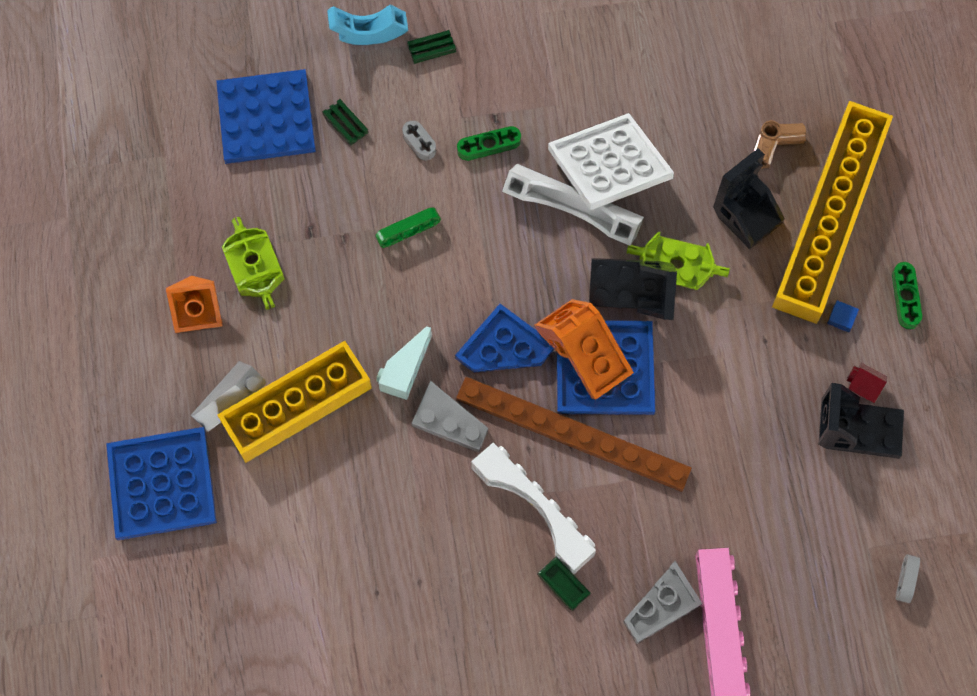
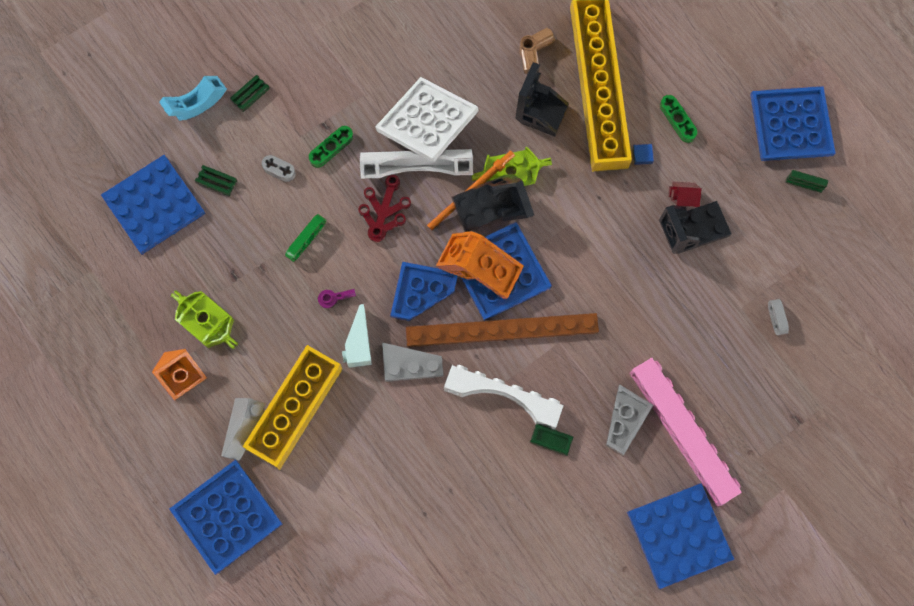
camera: 30 degrees left, 5 degrees up
none -> magenta plate [318,289,356,309]
none -> dark red plant [358,175,411,242]
none -> orange bar [427,150,515,231]

